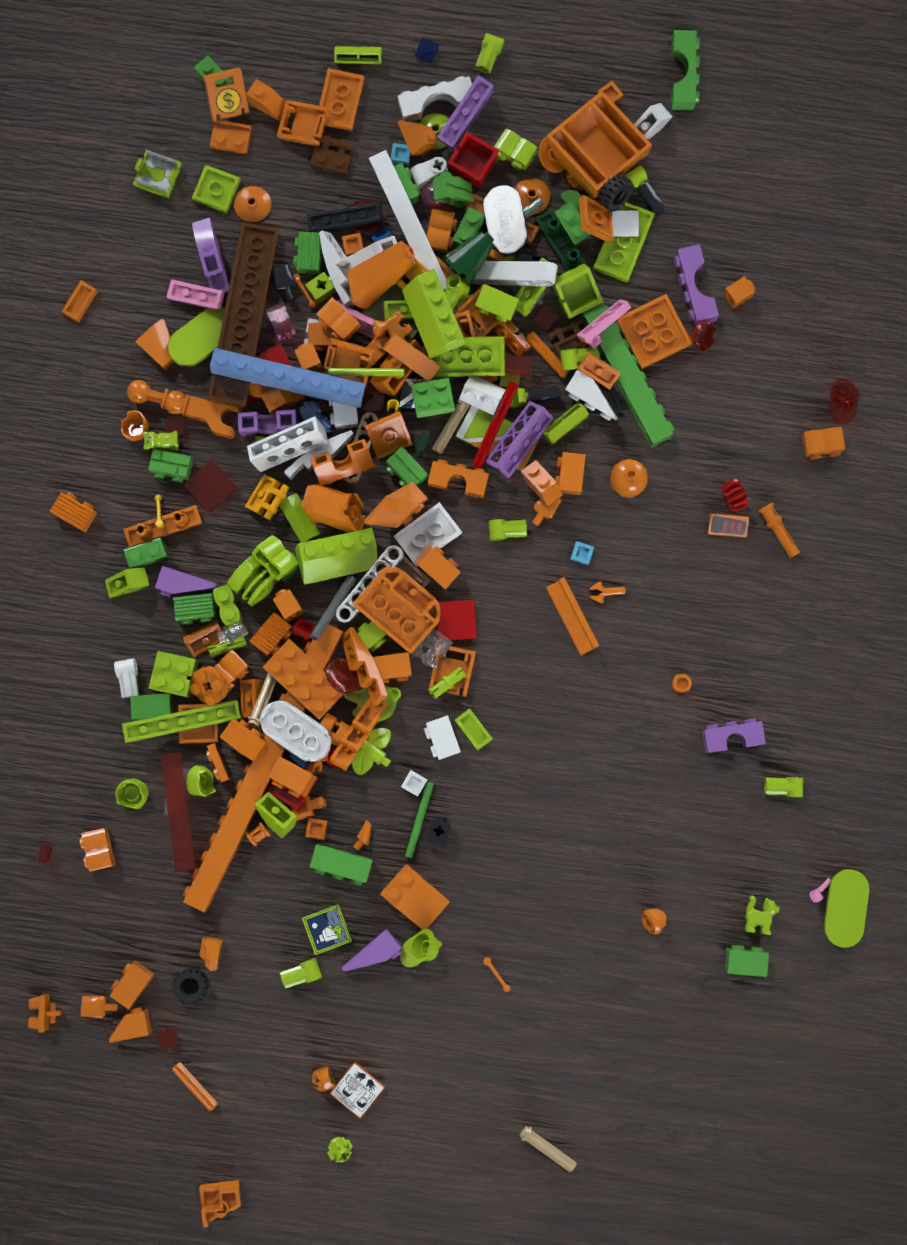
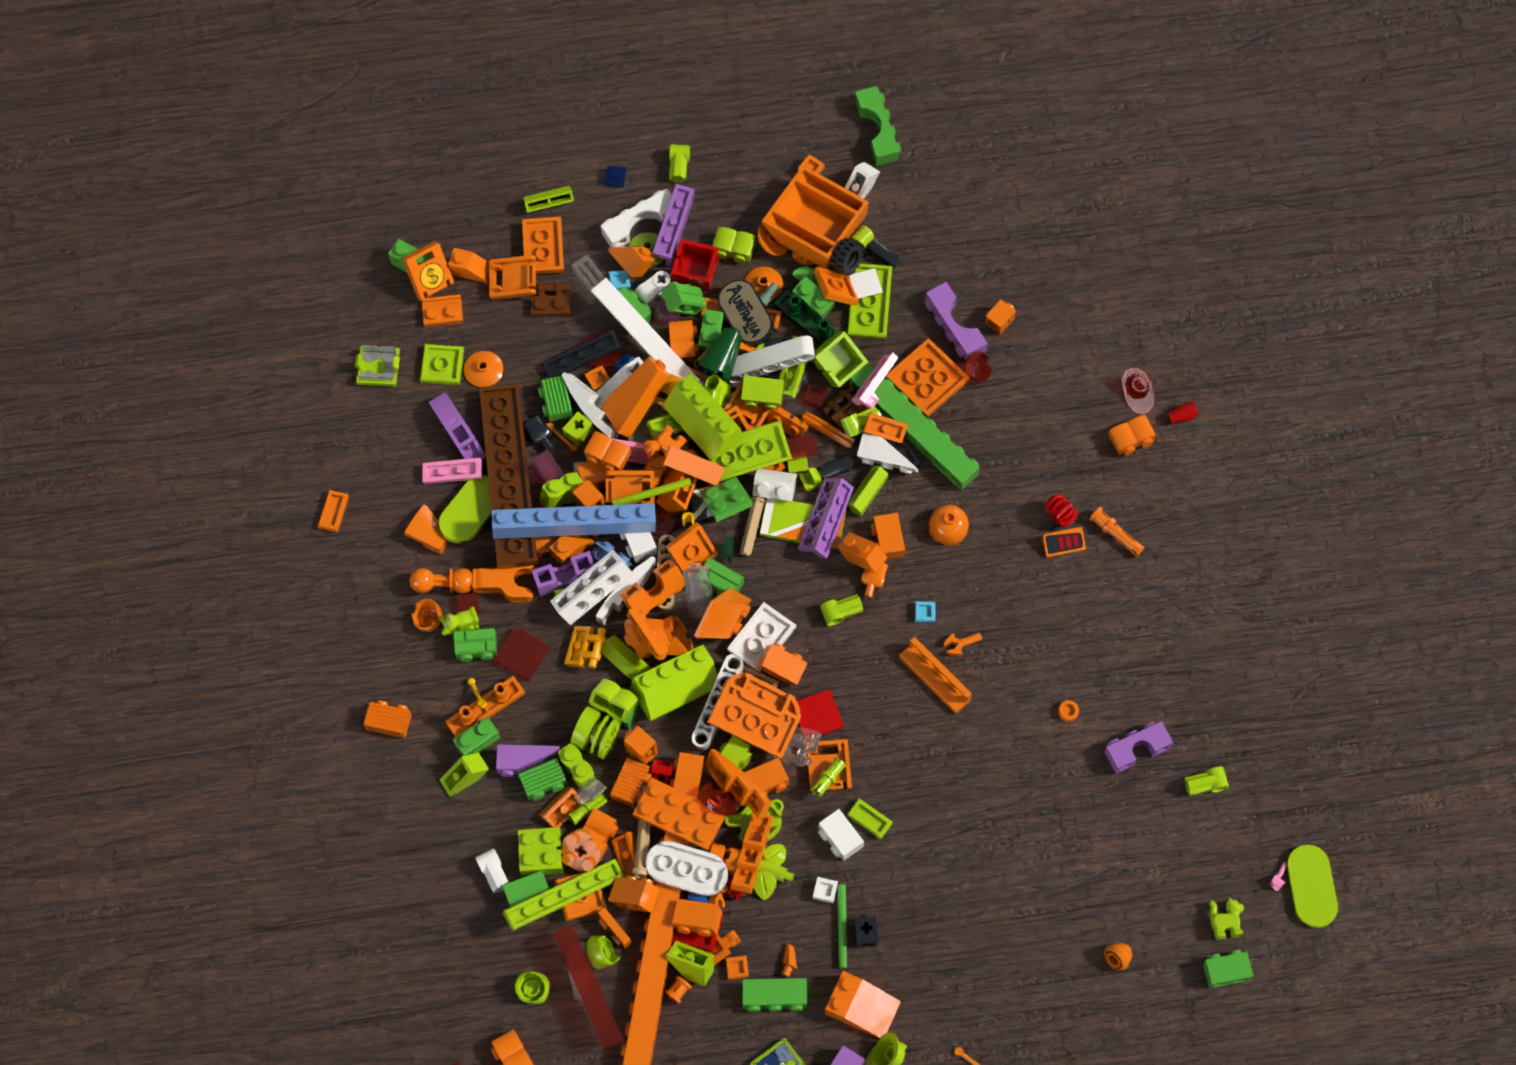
camera: 15 degrees left, 15 degrees down
dark grey piece [310,575,356,641] -> none
orange arch [428,460,489,499] -> none
red axle [472,381,519,469] -> none
none -> lime brick [540,472,584,508]
none -> clear tile [571,255,605,296]
none -> orange plate [627,606,668,661]
none -> clear brick [683,562,713,618]
none -> red cone [1168,401,1199,424]

